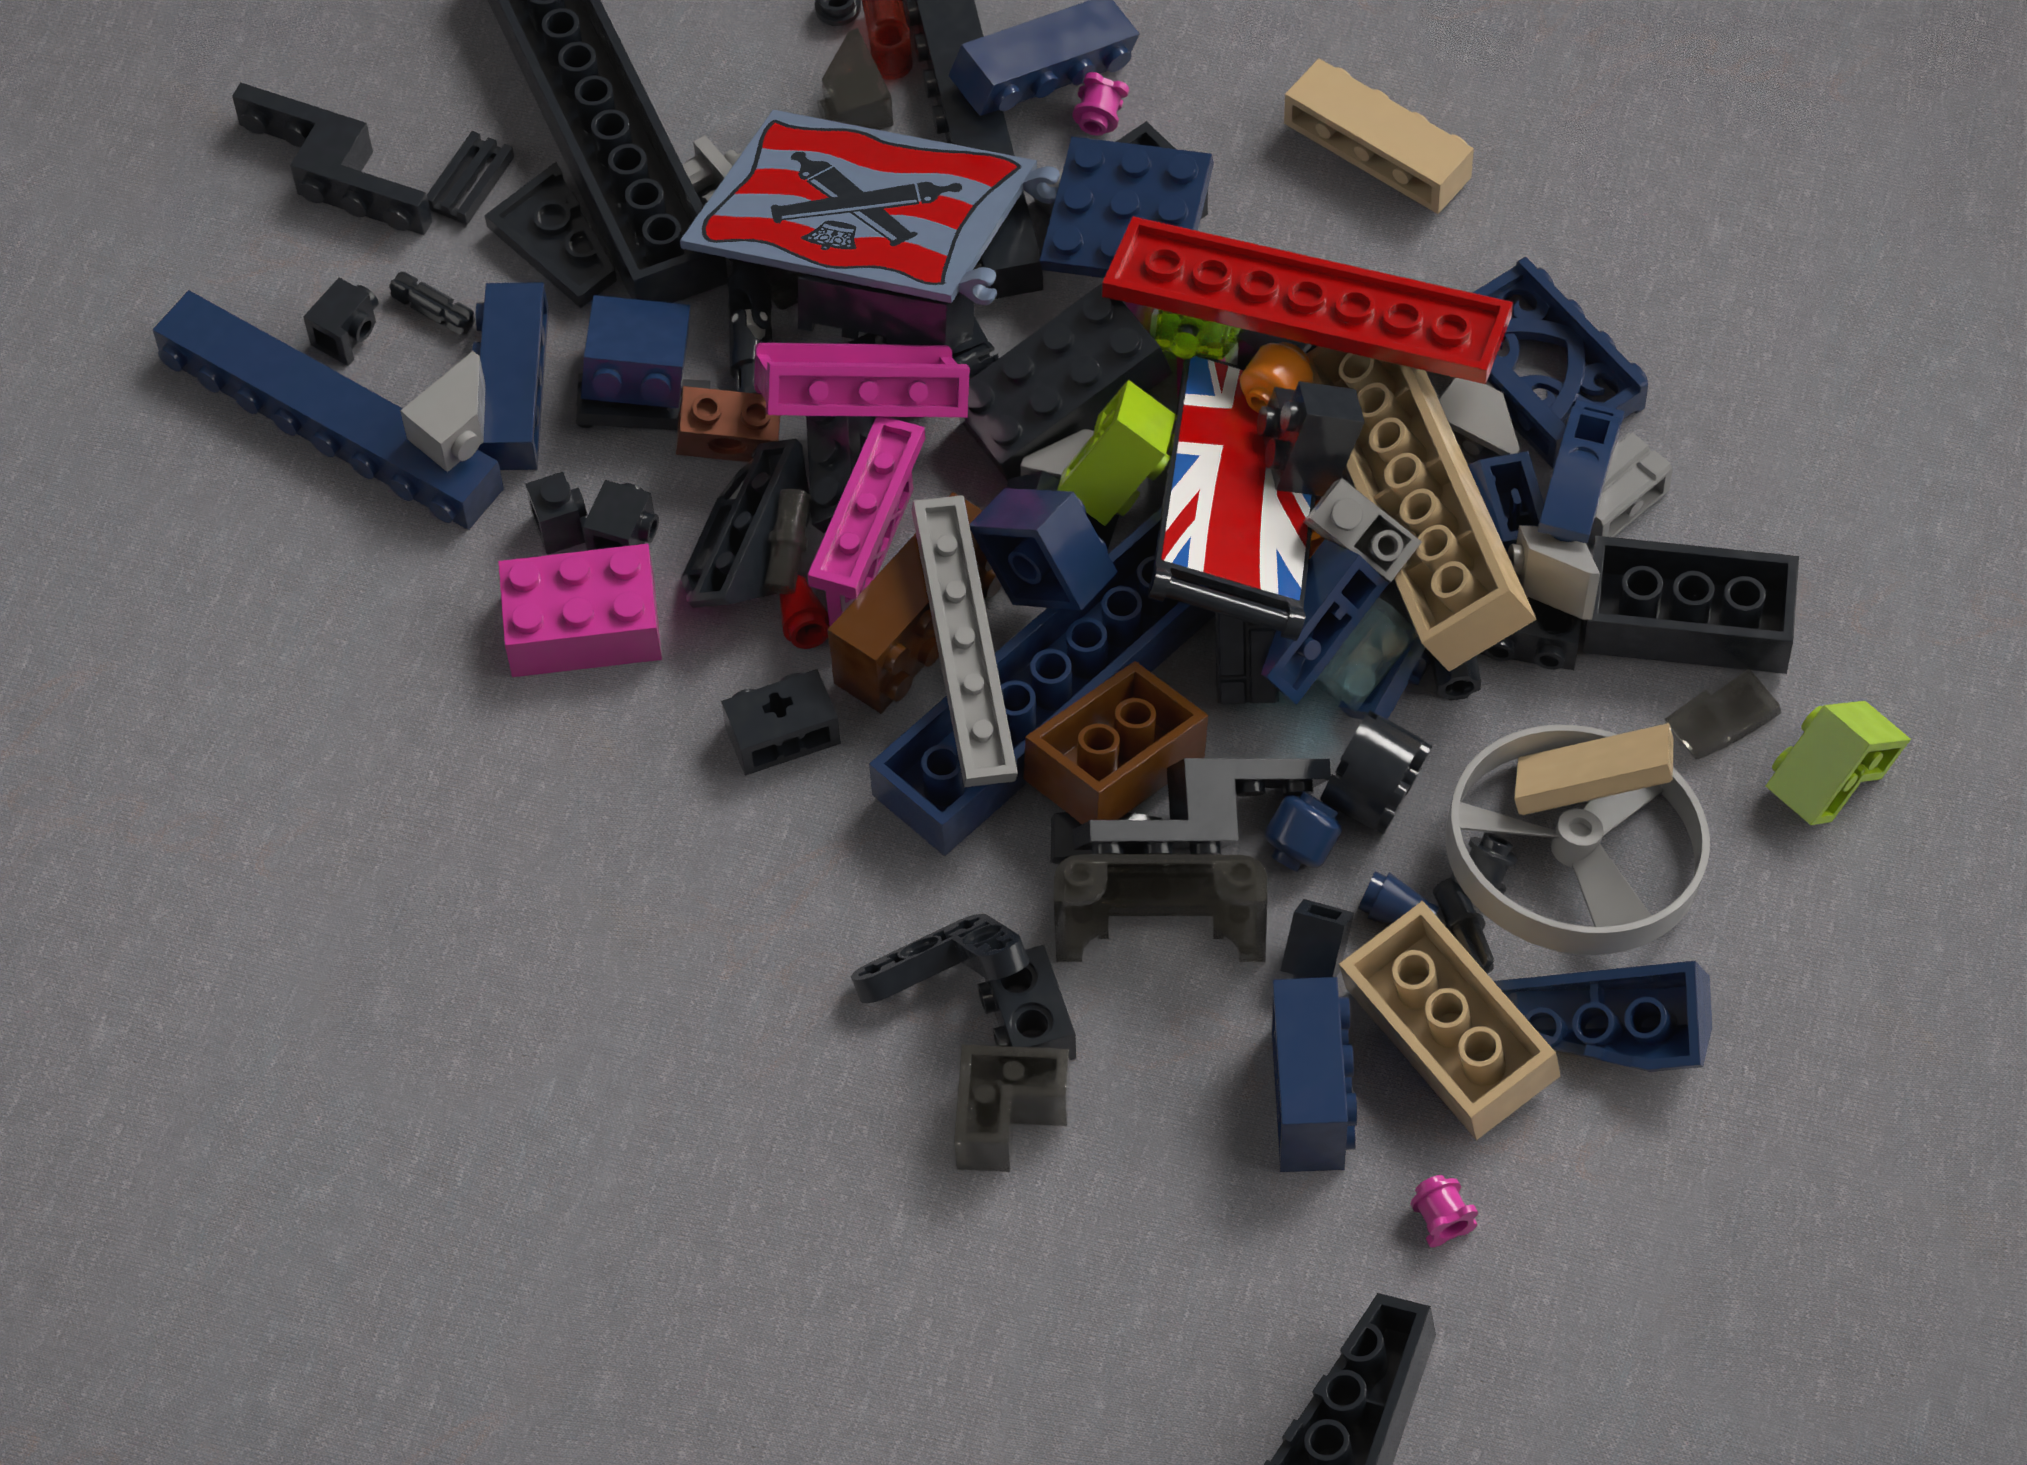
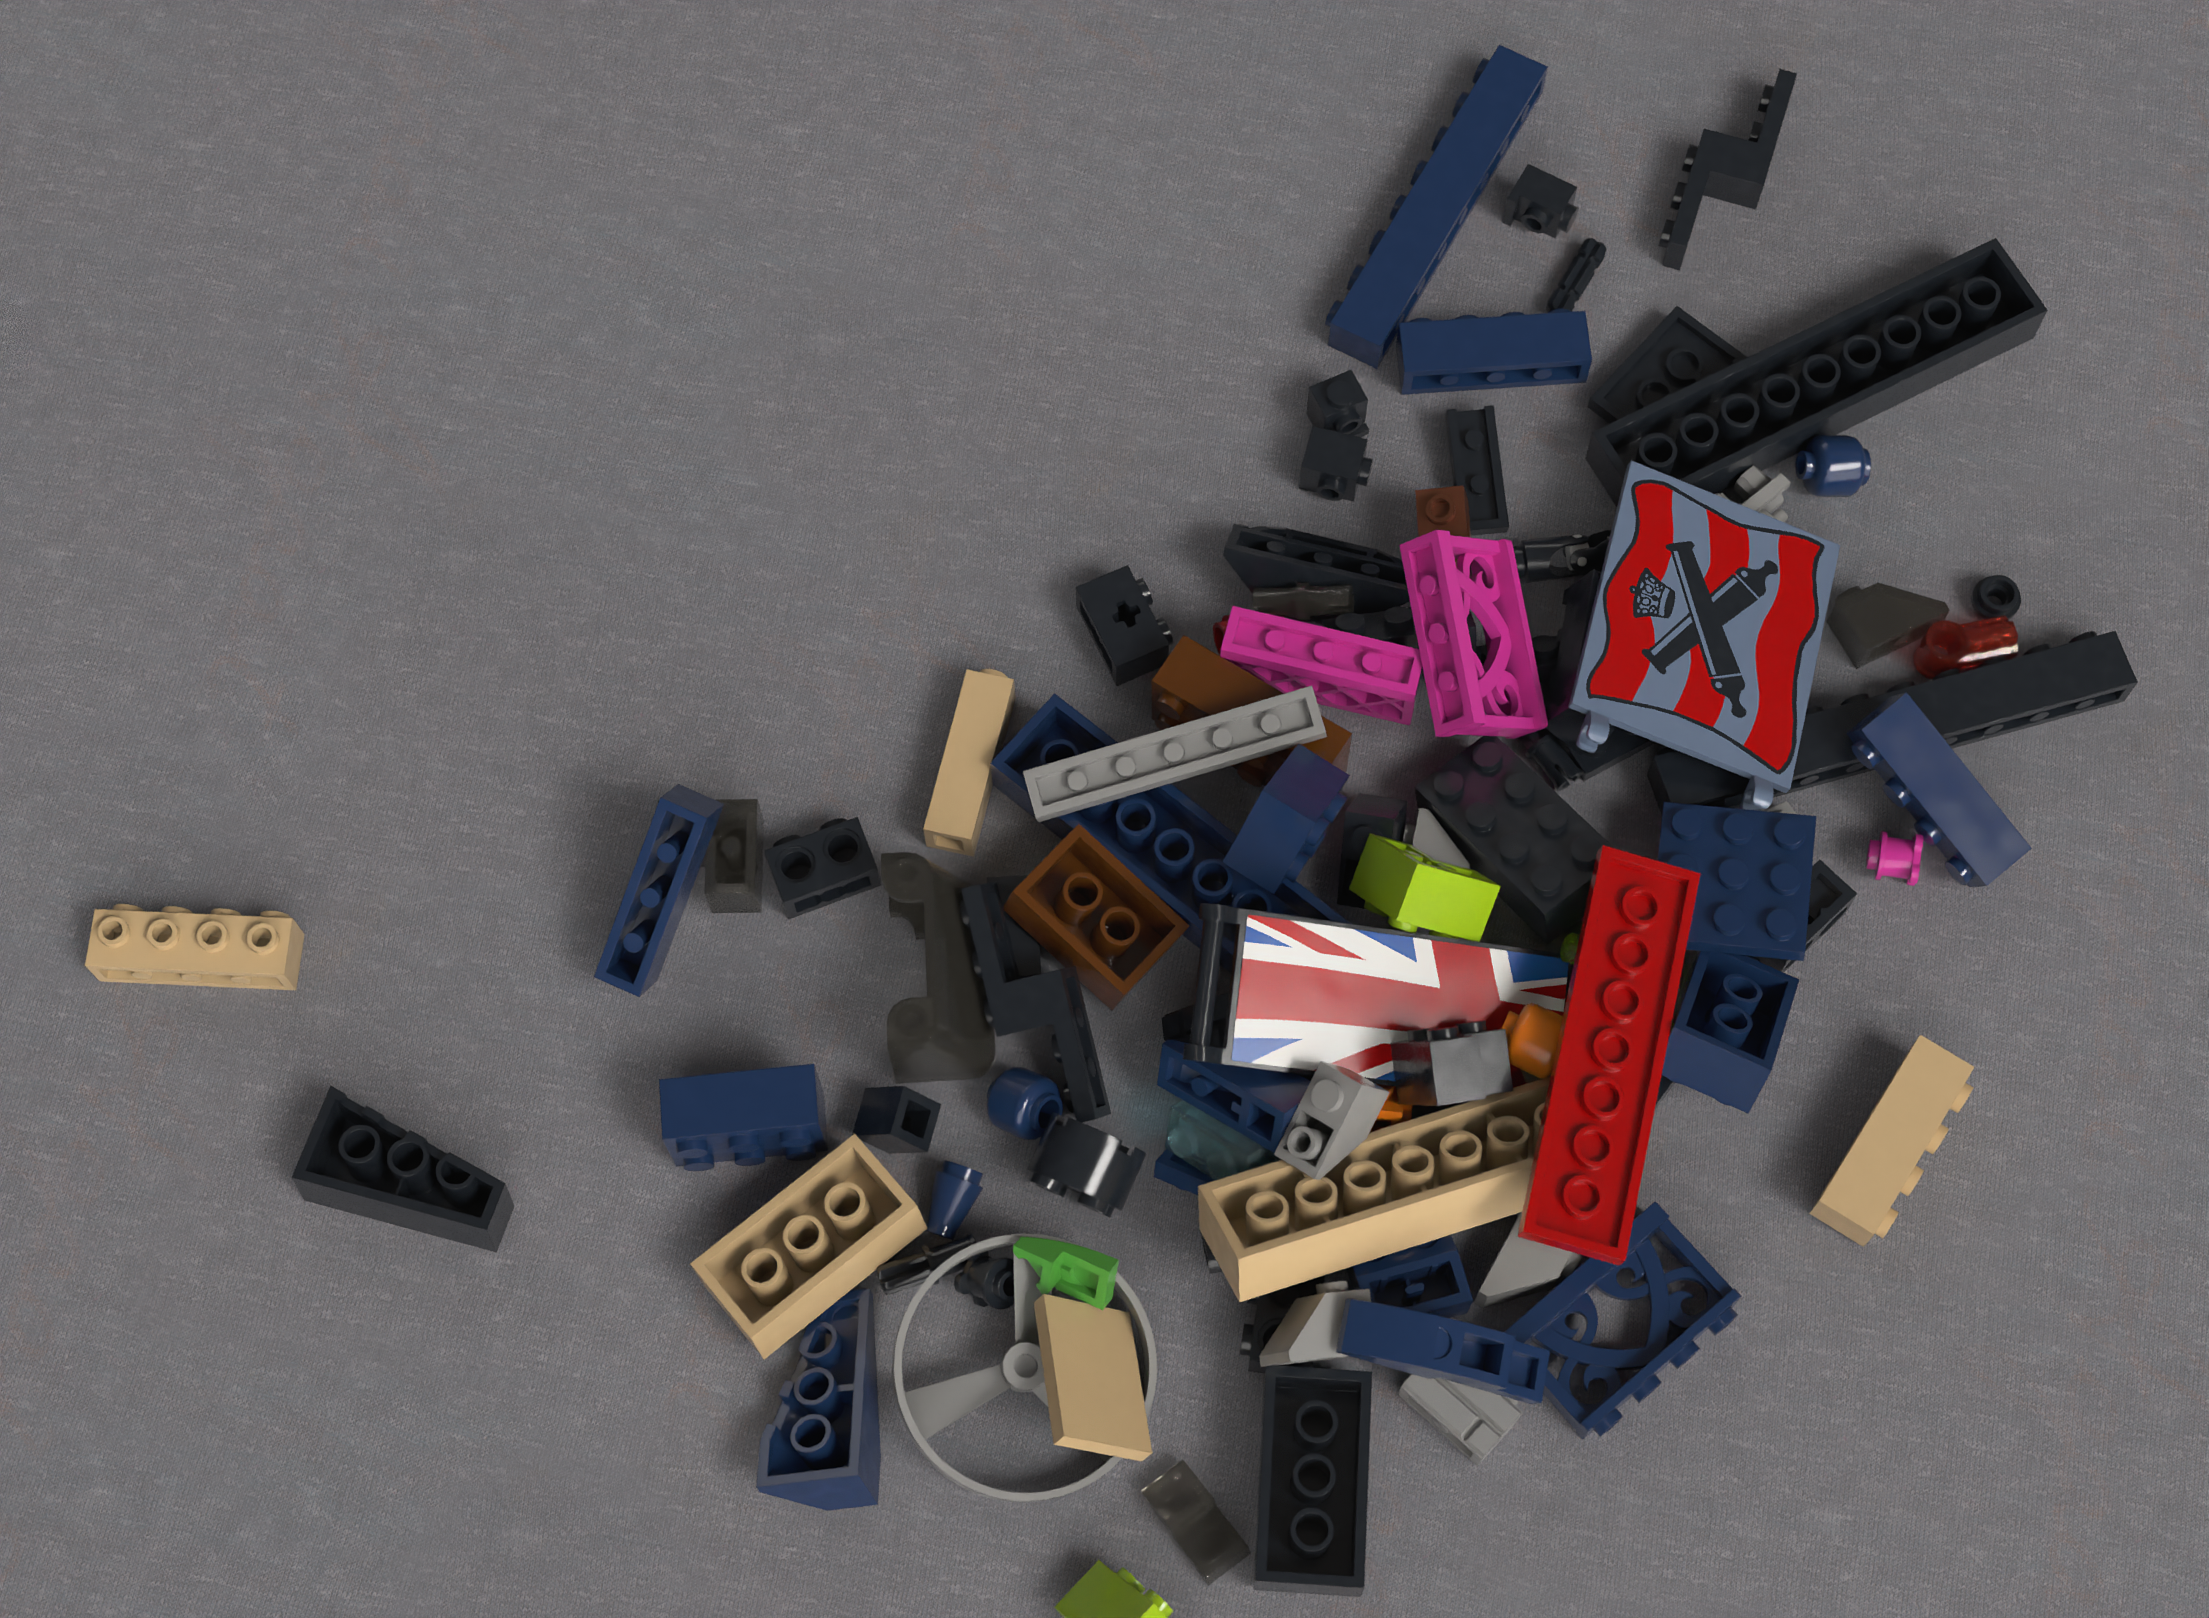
camera: 85 degrees right, 10 degrees up
light grey slope [400,351,486,472] -> none
black tile [427,131,514,225] -> none
dark pink brick [498,544,662,677] -> none
dark blue brick [581,295,690,408] -> none
black beam [851,914,1030,1003] -> none
dark pink brick [1410,1175,1478,1248] -> none
none -> dark blue brick [594,784,724,997]
none -> tan brick [923,669,1016,857]
none -> bright green slope [1013,1237,1119,1310]
none -> dark blue brick [1662,951,1799,1113]
none -> dark blue head [1795,435,1871,497]

